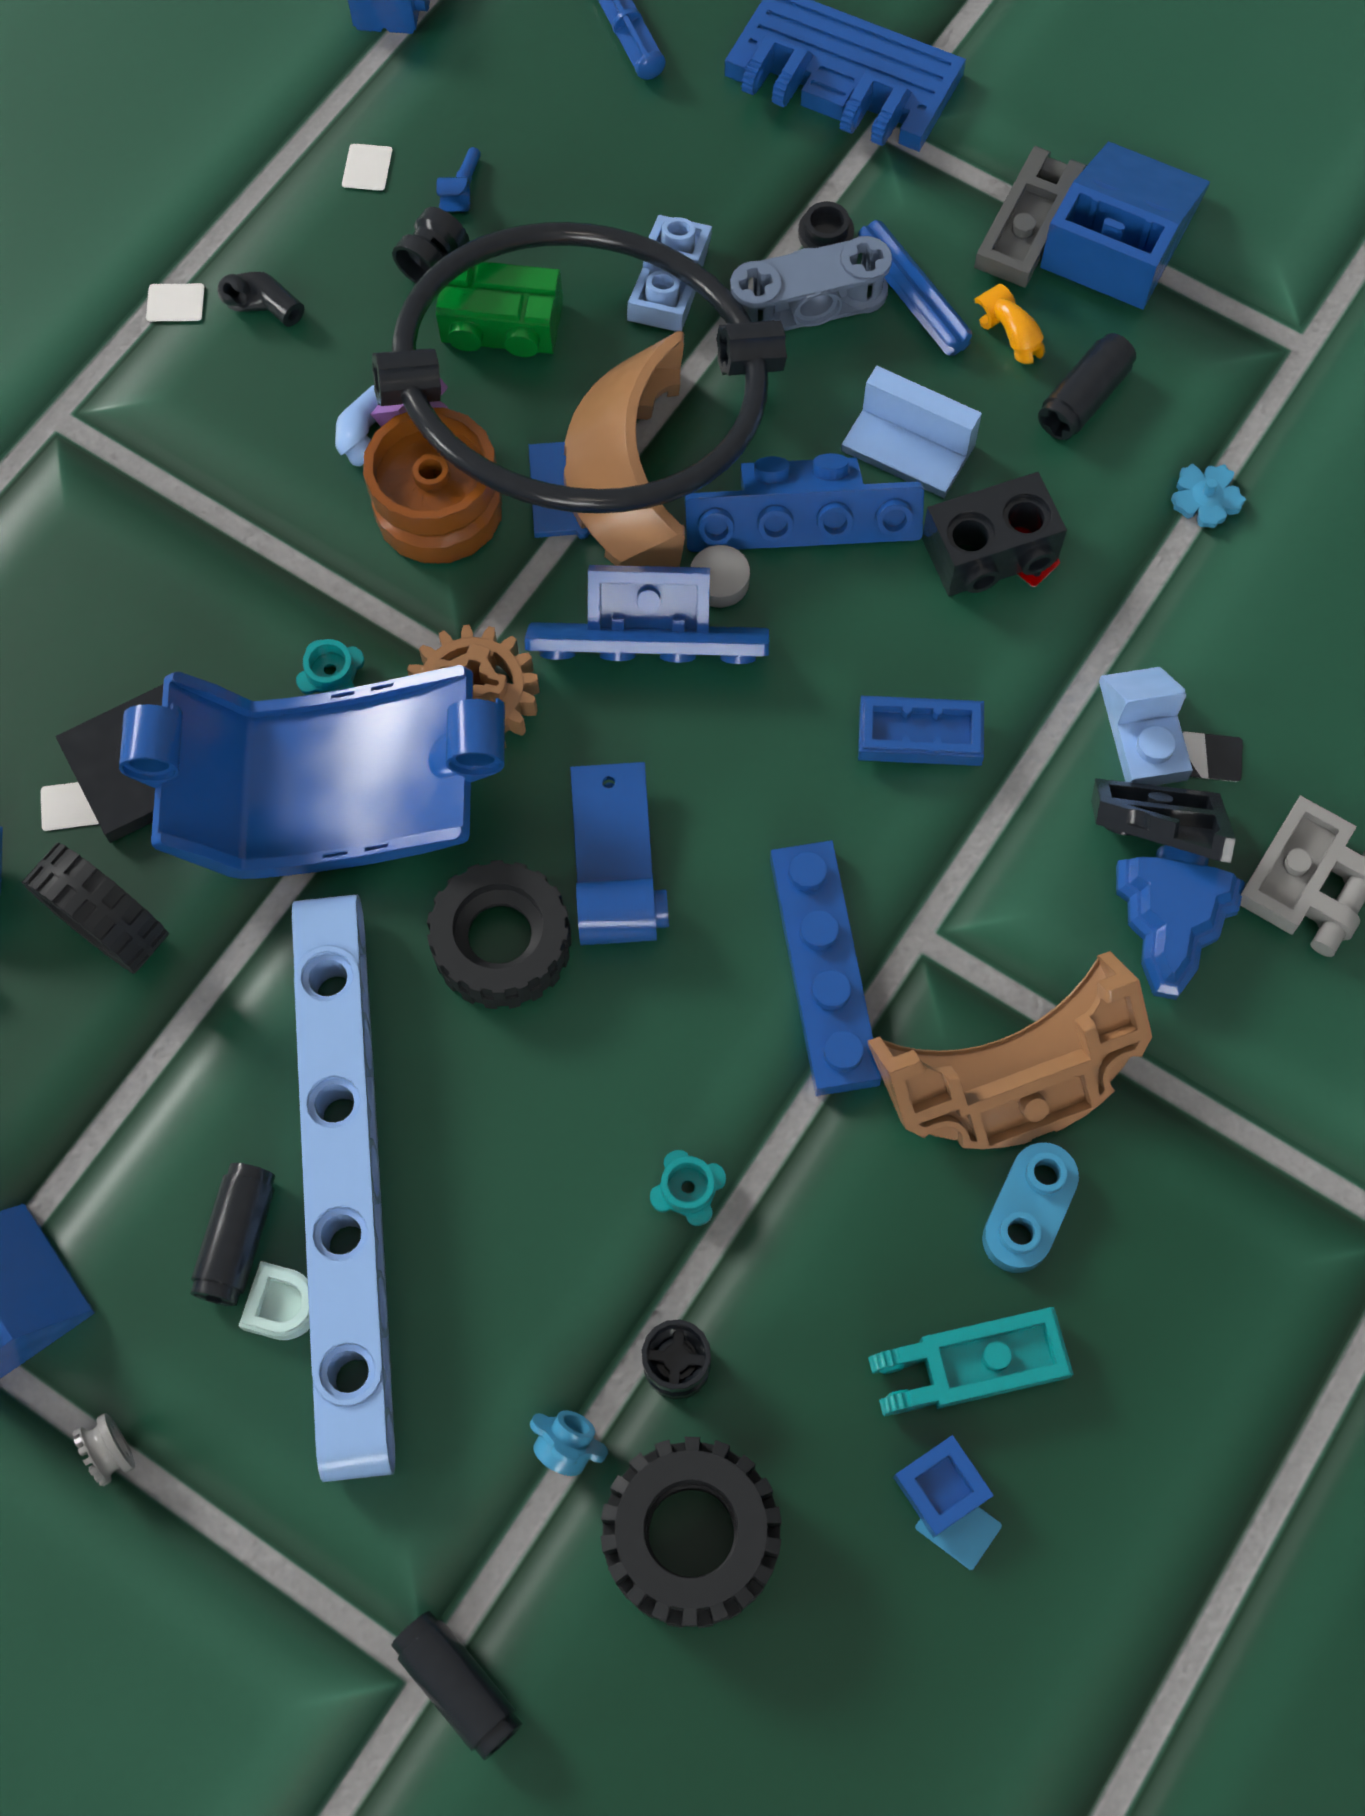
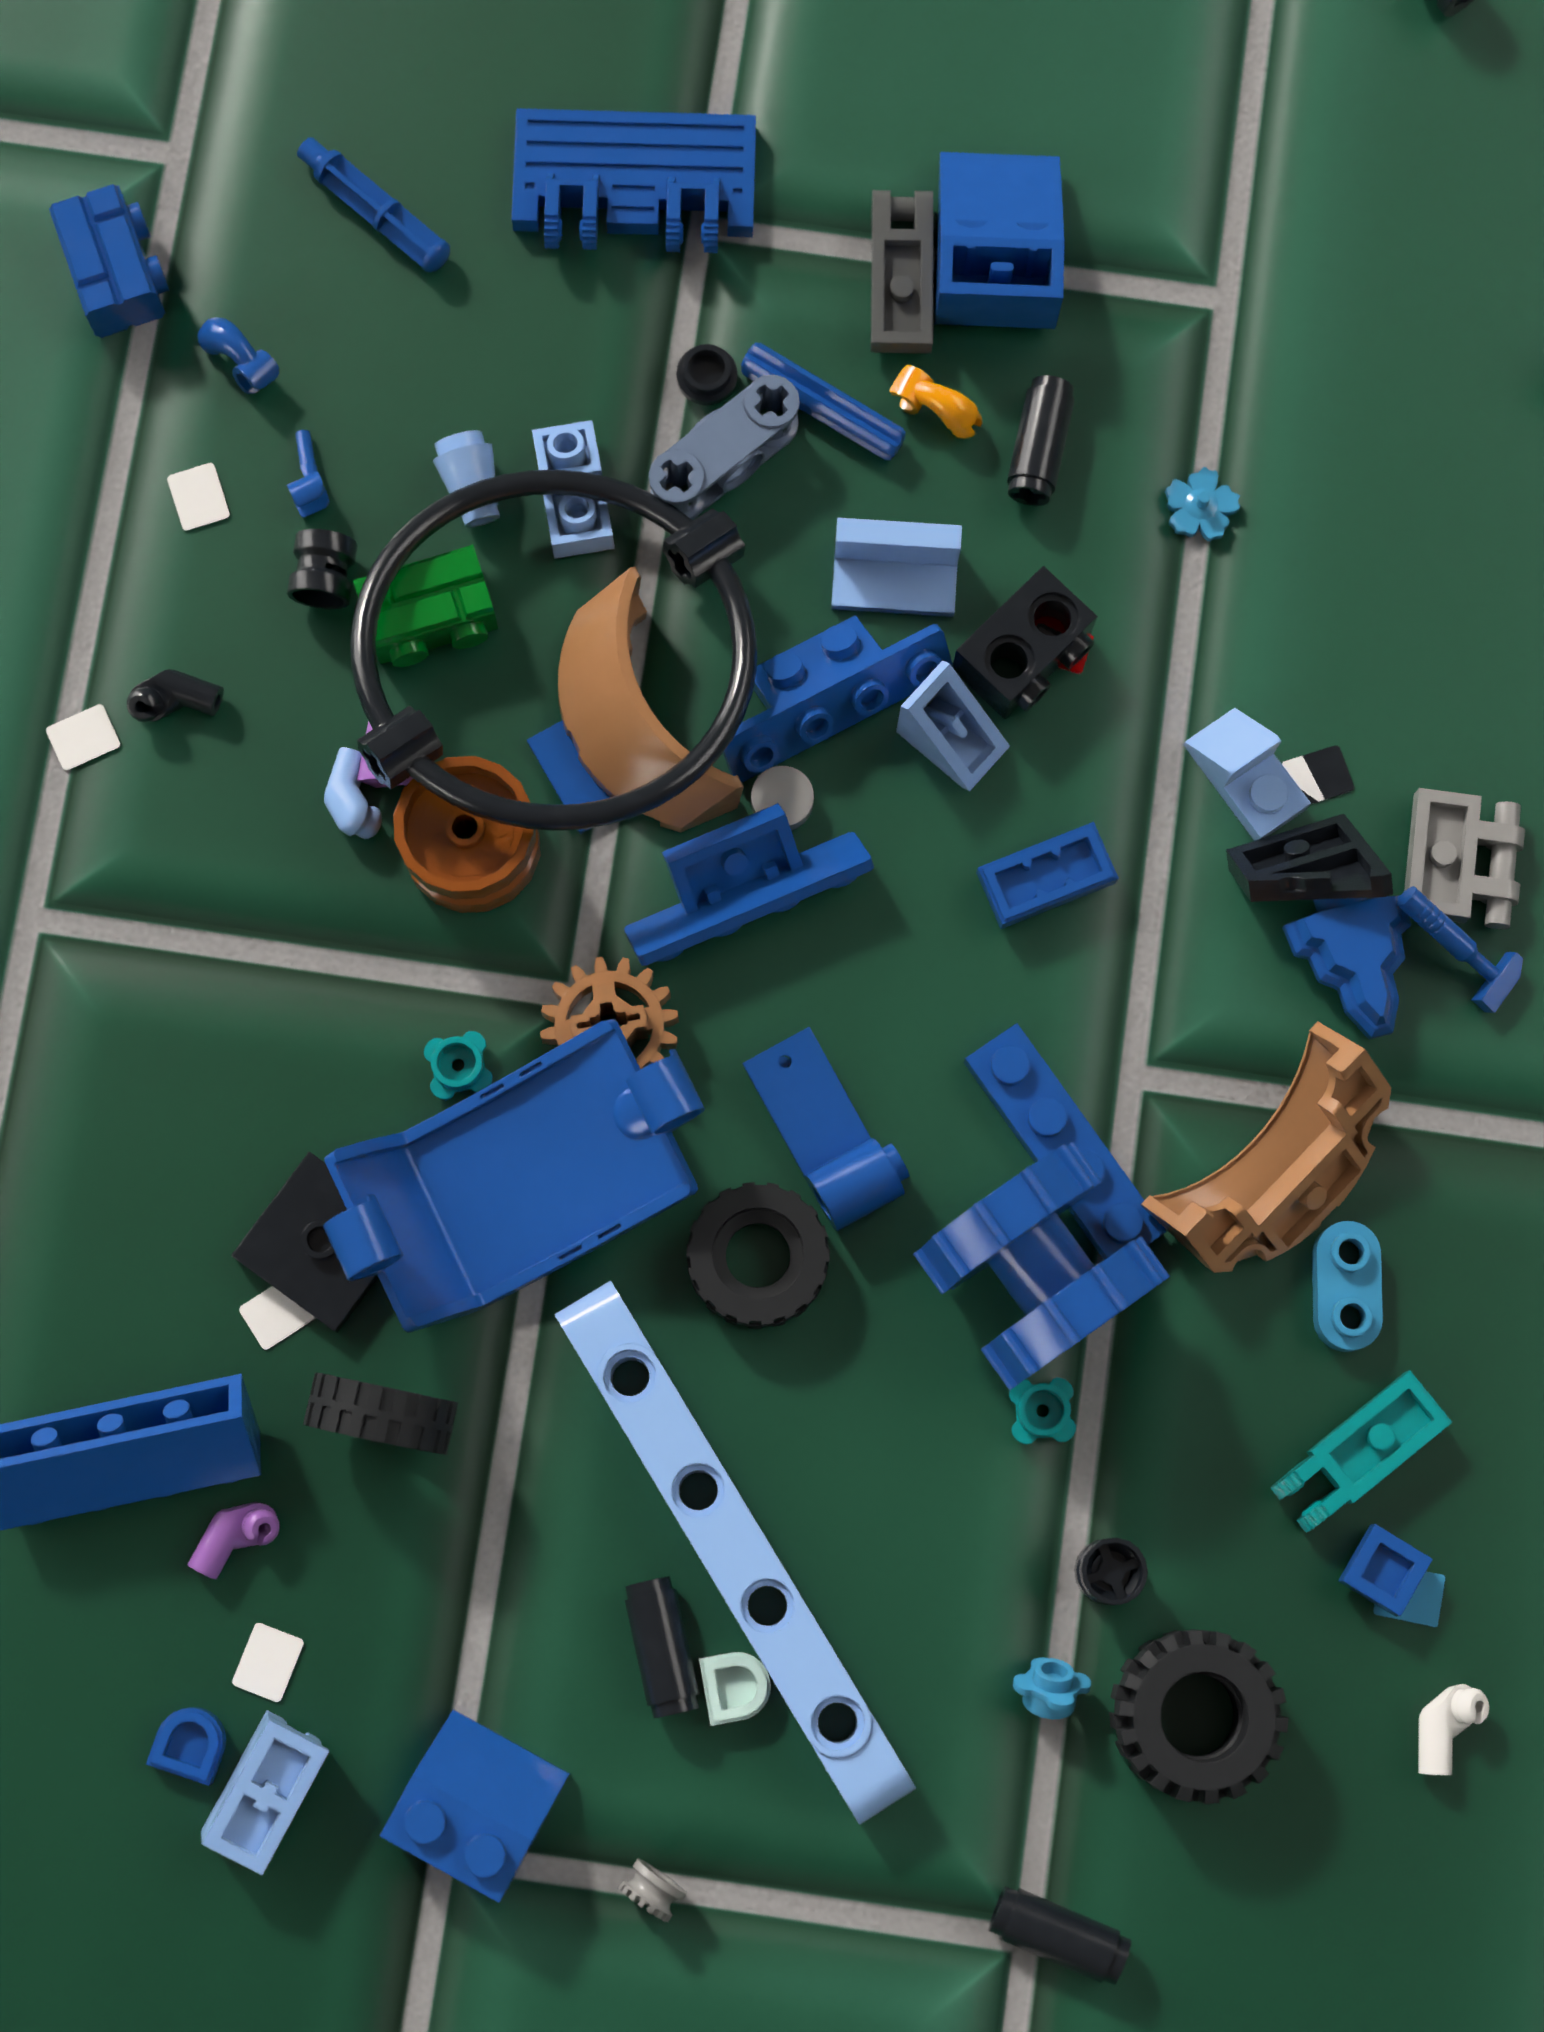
camera: 30 degrees left, 10 degrees up
none -> blue arm [198,317,279,394]
none -> light blue cone [433,430,500,527]
none -> light blue slope [896,661,1010,791]
none -> blue piece [913,1142,1170,1391]
none -> blue piece [1397,886,1523,1013]
none -> white arm [1418,1684,1489,1775]

